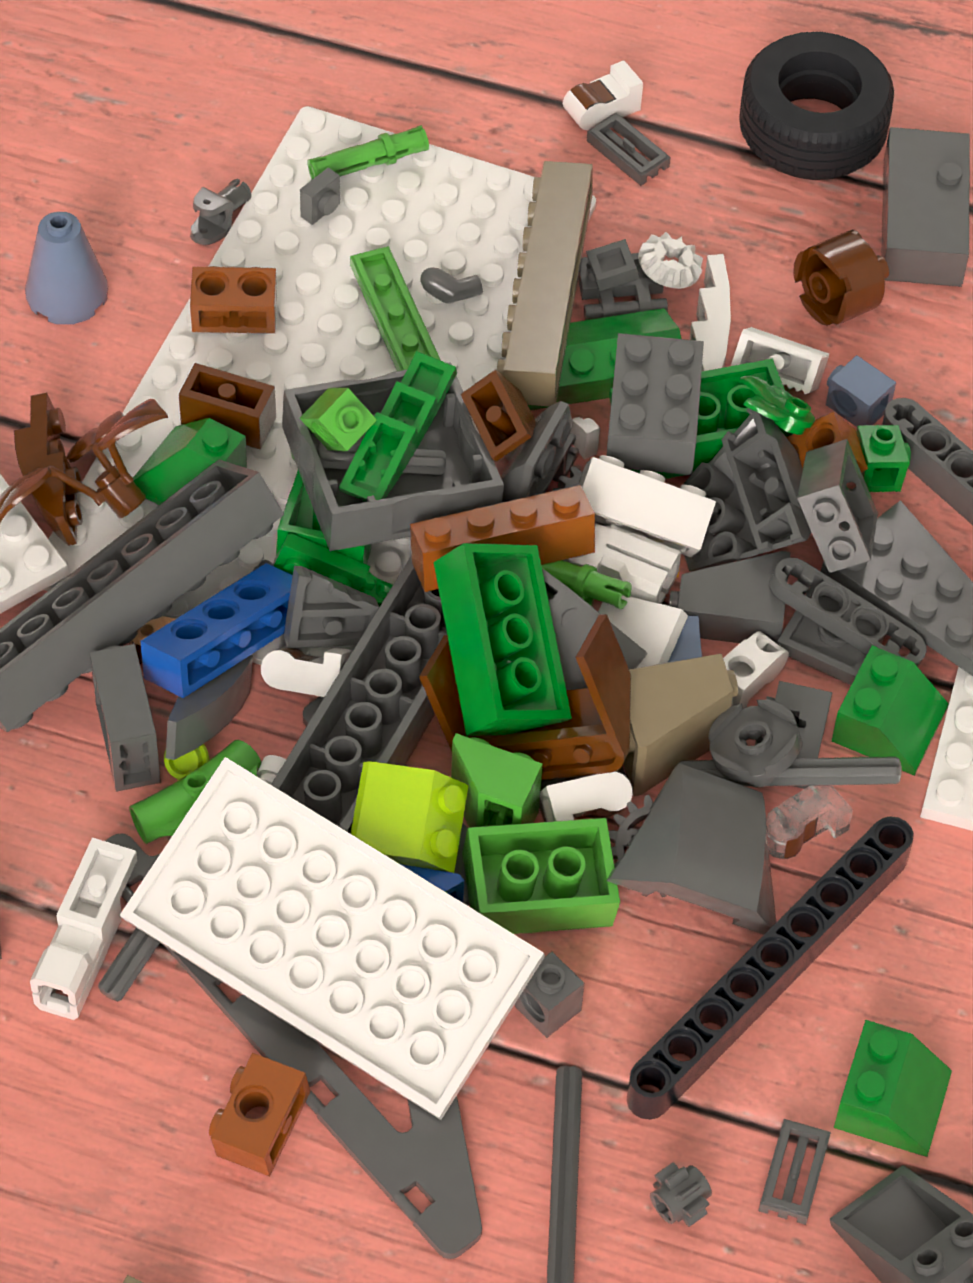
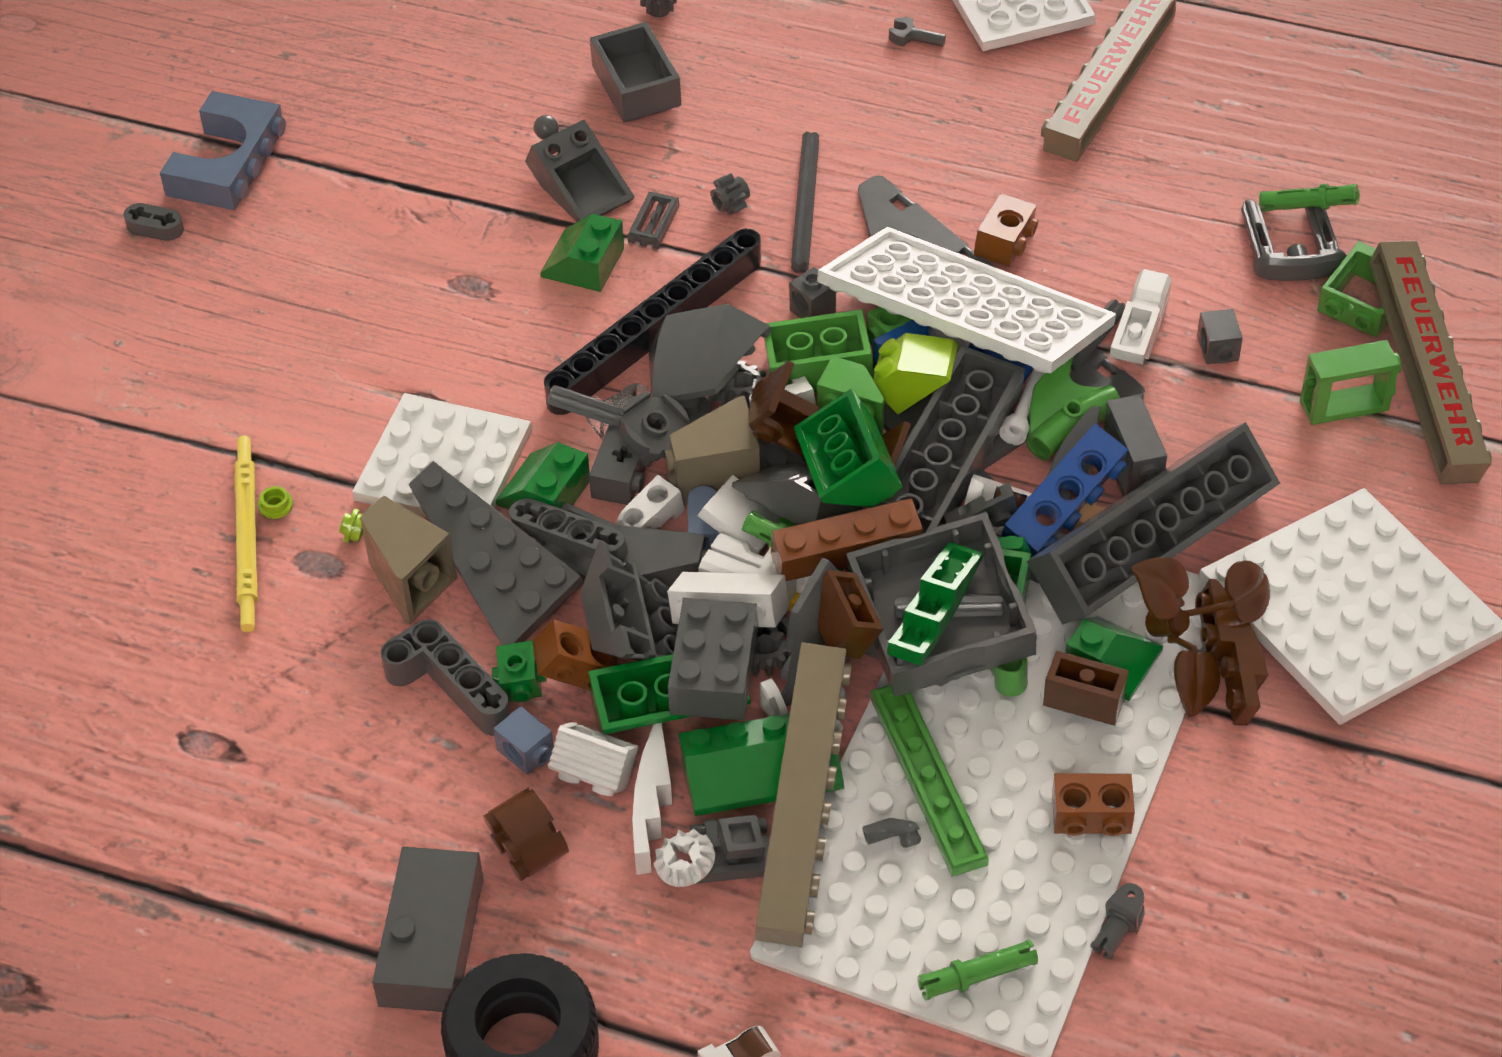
camera: 175 degrees left, 5 degrees down
sand blue cone [25,212,108,324] -> none
bright green brick [299,388,377,451] -> none
dark grey plate [300,168,340,225] -> none
dark grey tile [587,113,671,186] -> none
green plate [738,376,815,435] -> none
dark grey window [797,439,878,573] -> none

